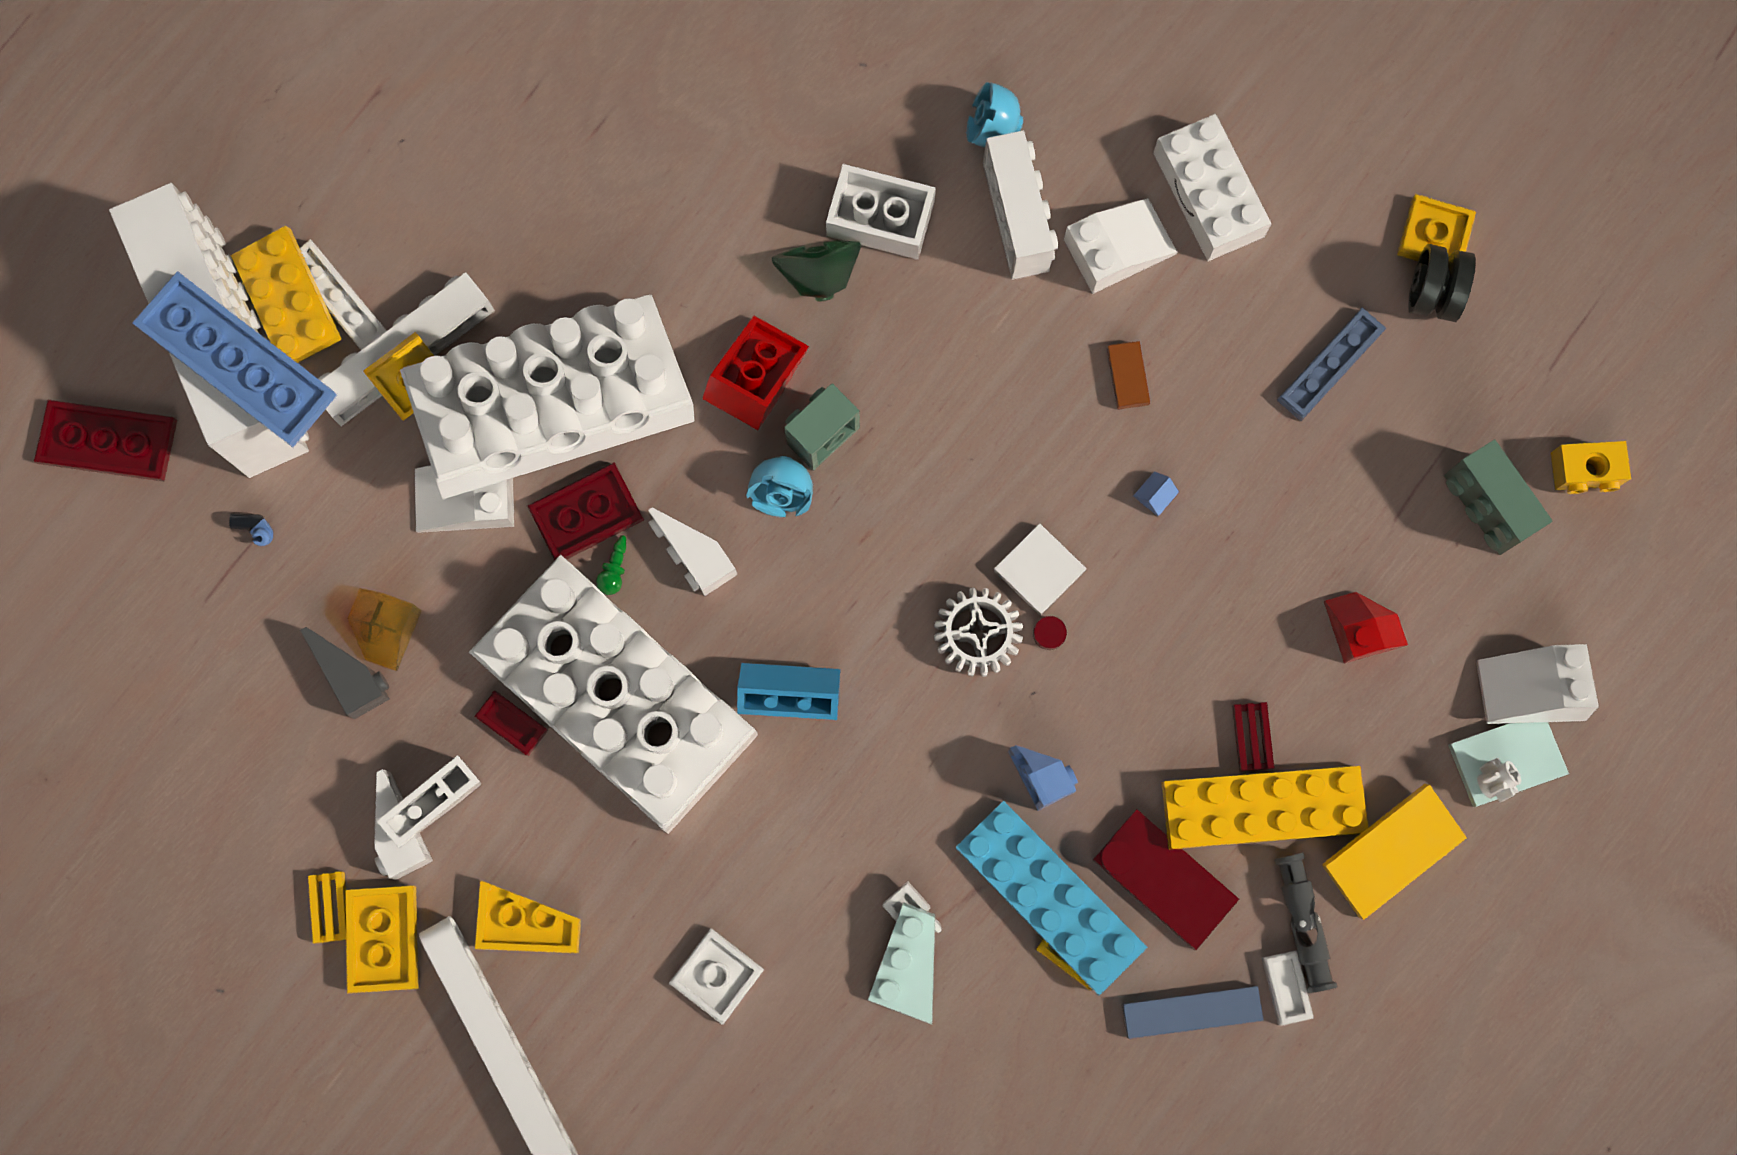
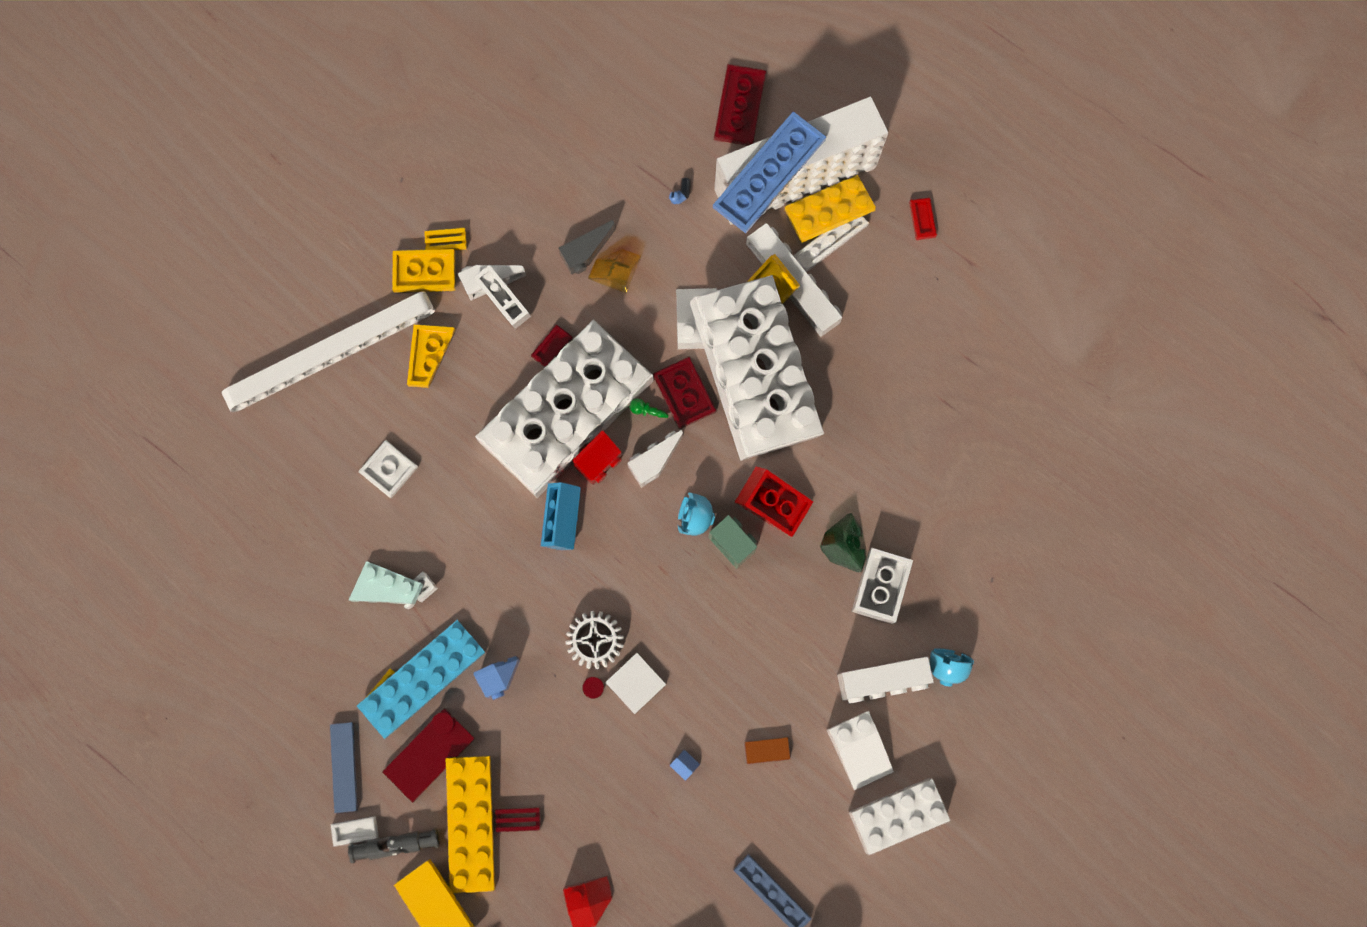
camera: 90 degrees right, 0 degrees up
none -> red slope [572,430,622,485]
none -> red tile [909,197,937,240]

